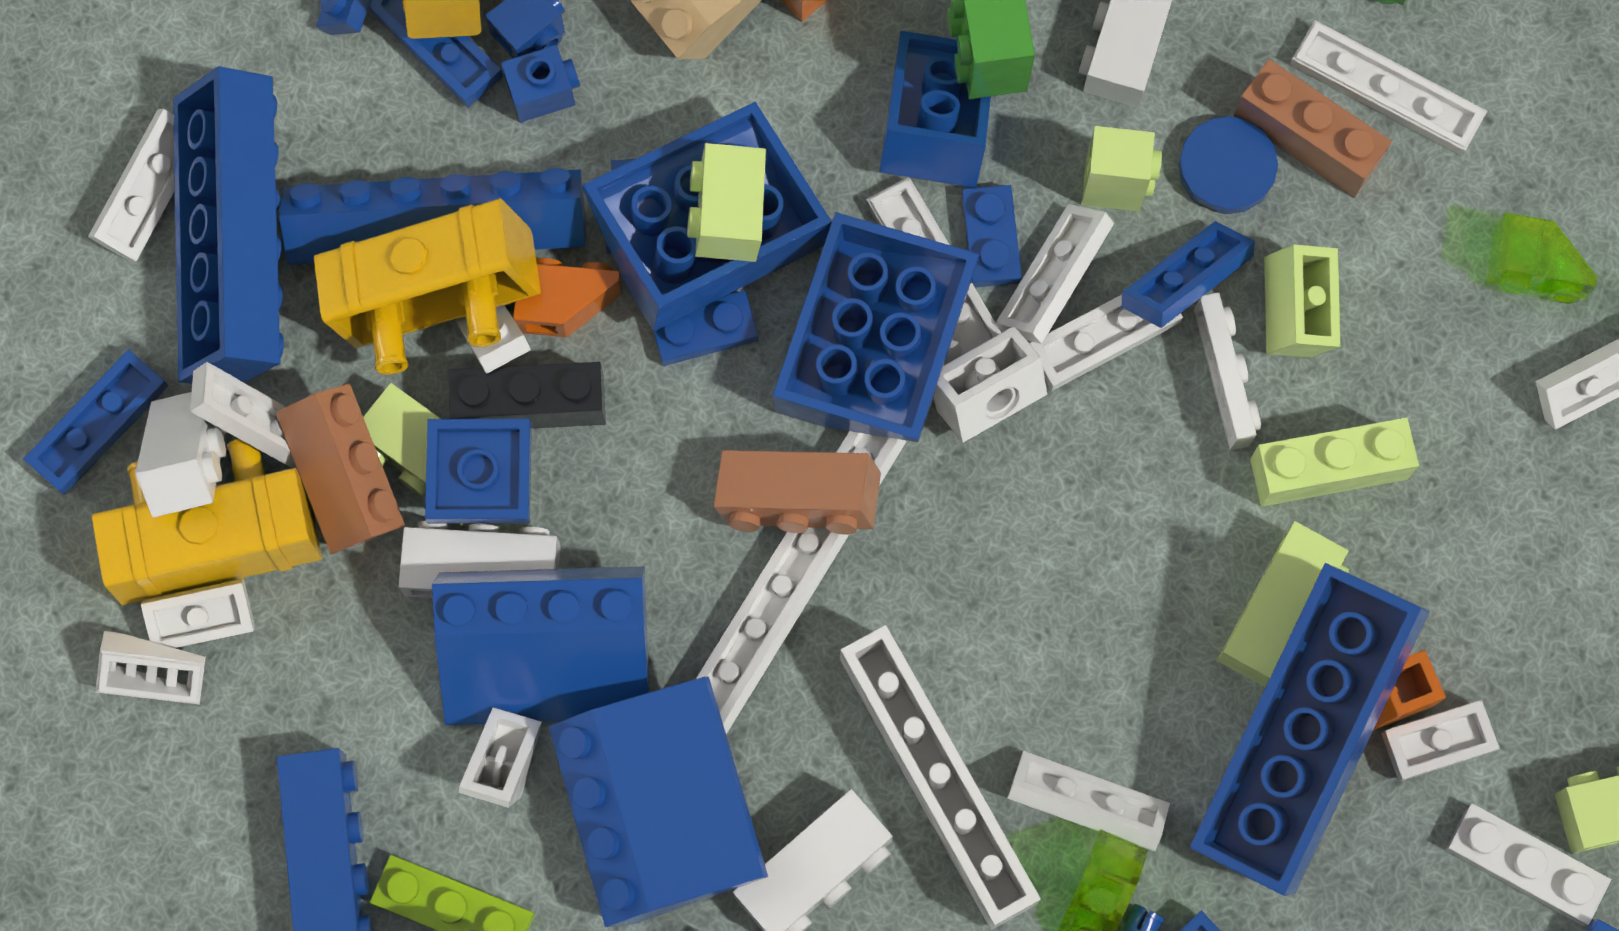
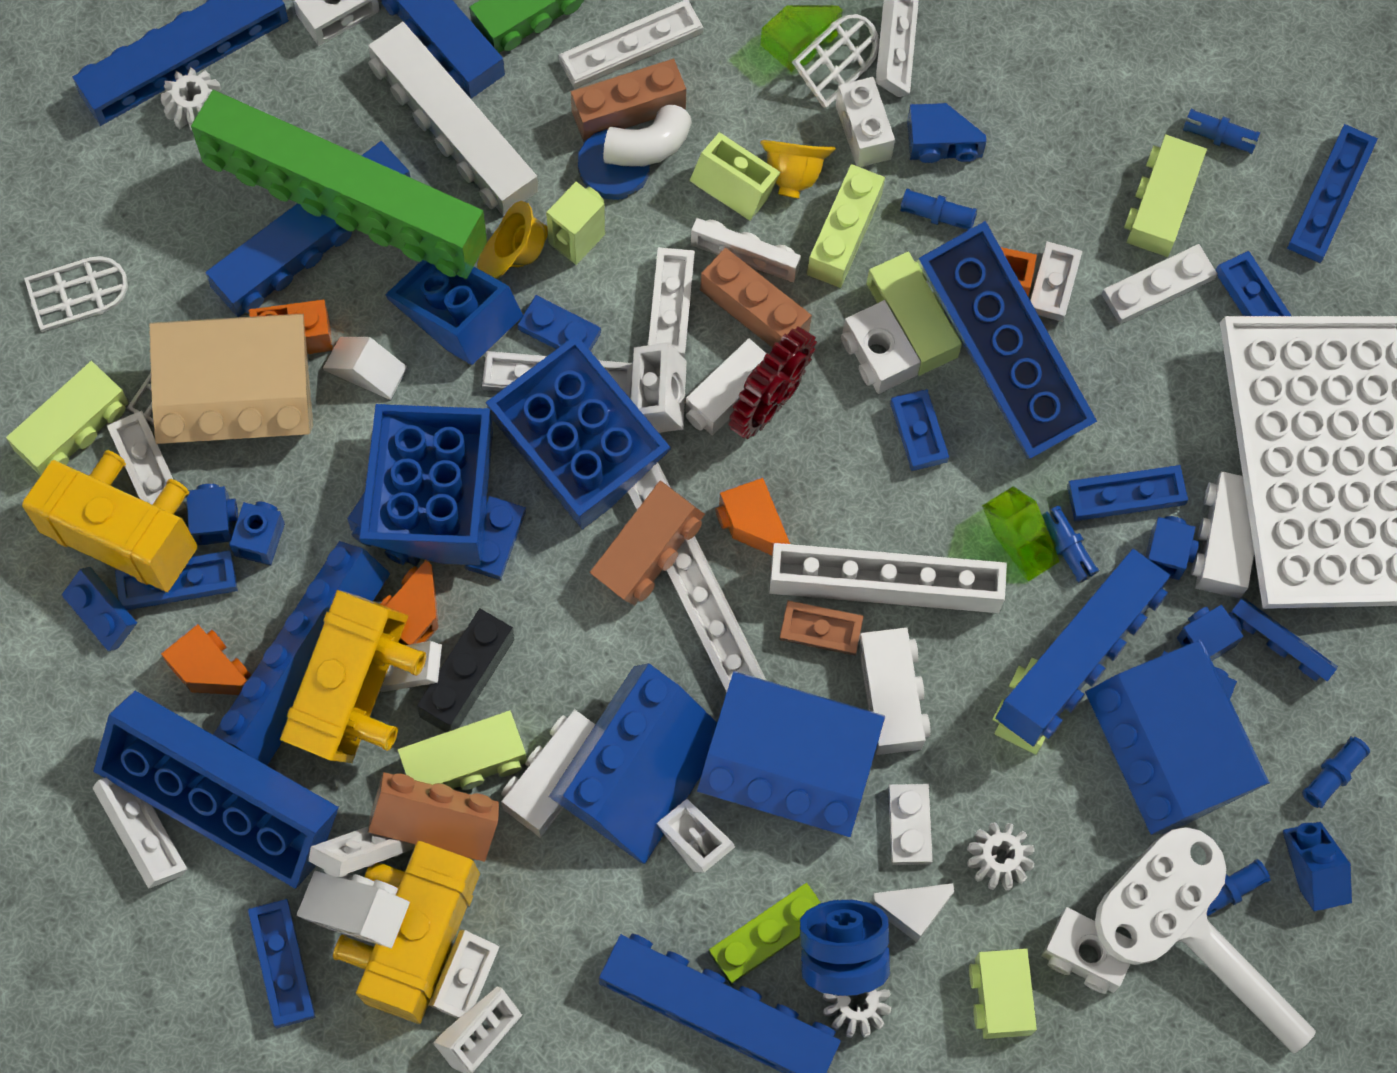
camera: 60 degrees left, 5 degrees down
blue plate [425,419,532,524] -> none
yellowish green brick [687,143,766,262] -> none
white plate [995,204,1114,344] -> none
white plate [1007,751,1170,851] -> none
blue plate [1121,221,1255,328] -> none
none -> orange slope [161,624,251,695]
none -> white slope [323,337,408,400]
none -> yellow piece [477,201,548,279]
none -> white cylinder [603,105,692,166]
none -> white brick [685,338,766,435]
none -> nougat brick [700,247,812,348]
none -> orange slope [715,478,790,555]
none -> dark red gear [728,326,817,439]
none -> yellow hat [760,140,836,199]
none -> nougat plate [780,600,864,656]
none -> white window [792,14,879,108]
none -> white brick [836,77,895,167]
none -> white brick [841,300,921,394]
none -> blue plate [890,389,949,471]
none -> blue pin [900,189,977,231]
none -> blue slope [907,103,987,163]

